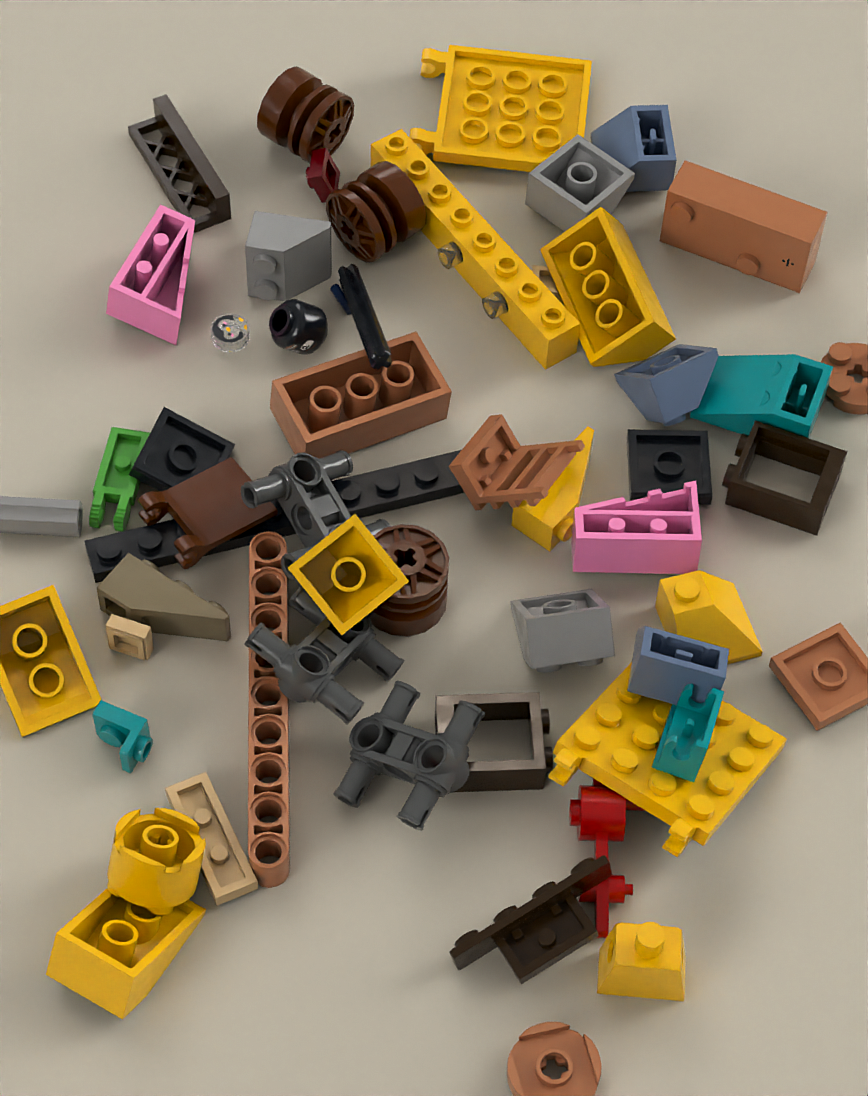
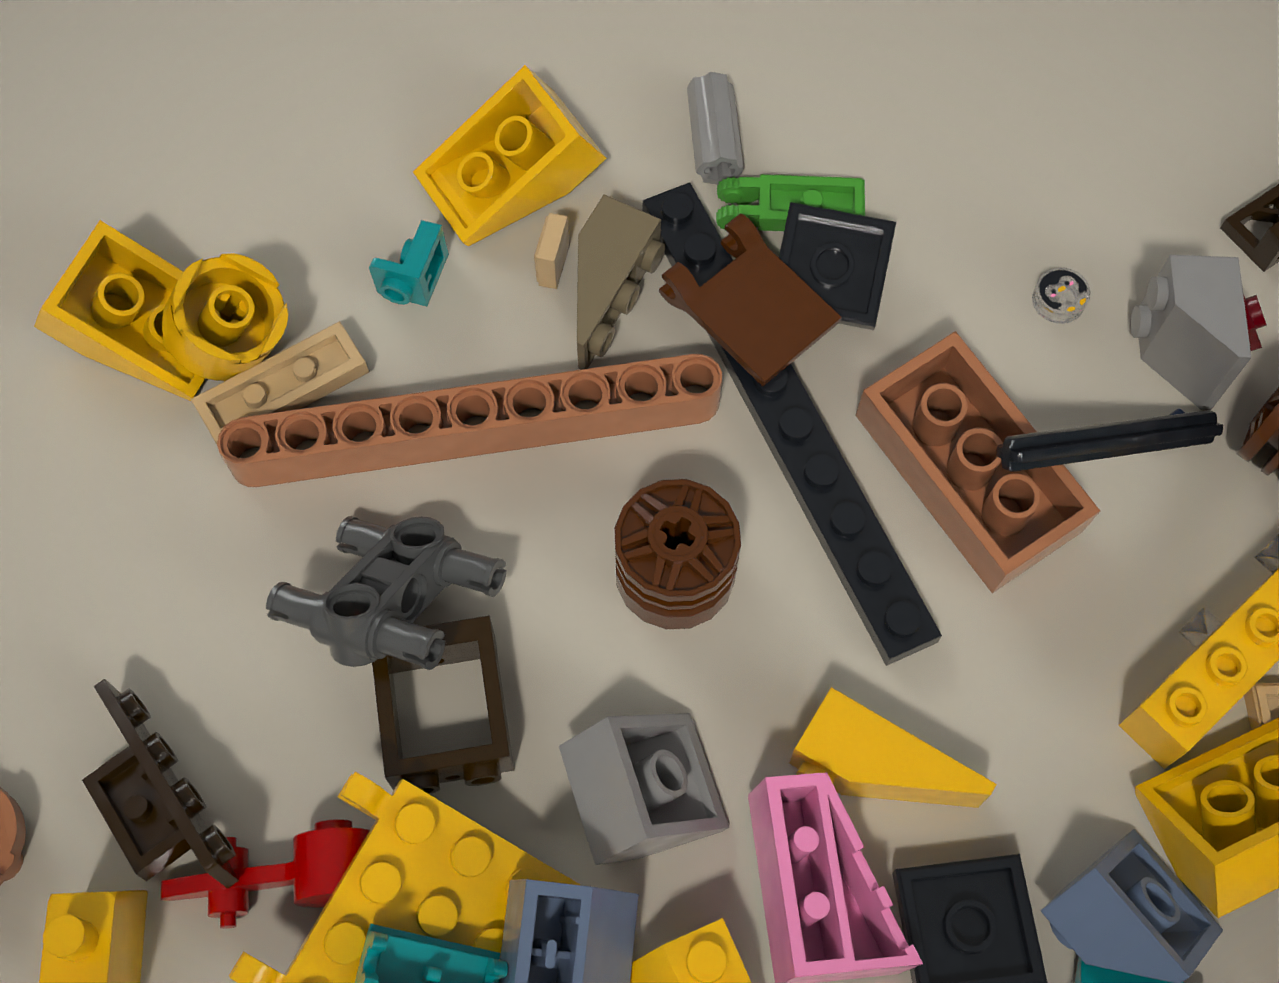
camera: 85 degrees right, 10 degrees up
bright pink wedge [106,204,195,345] -> none
dark grey piece [241,450,391,580] -> none
dark grey piece [244,586,405,725] -> none
black head [269,299,328,355] -> none
yellow slope [288,514,409,635] -> none
nougat plate [449,414,585,510] -> none

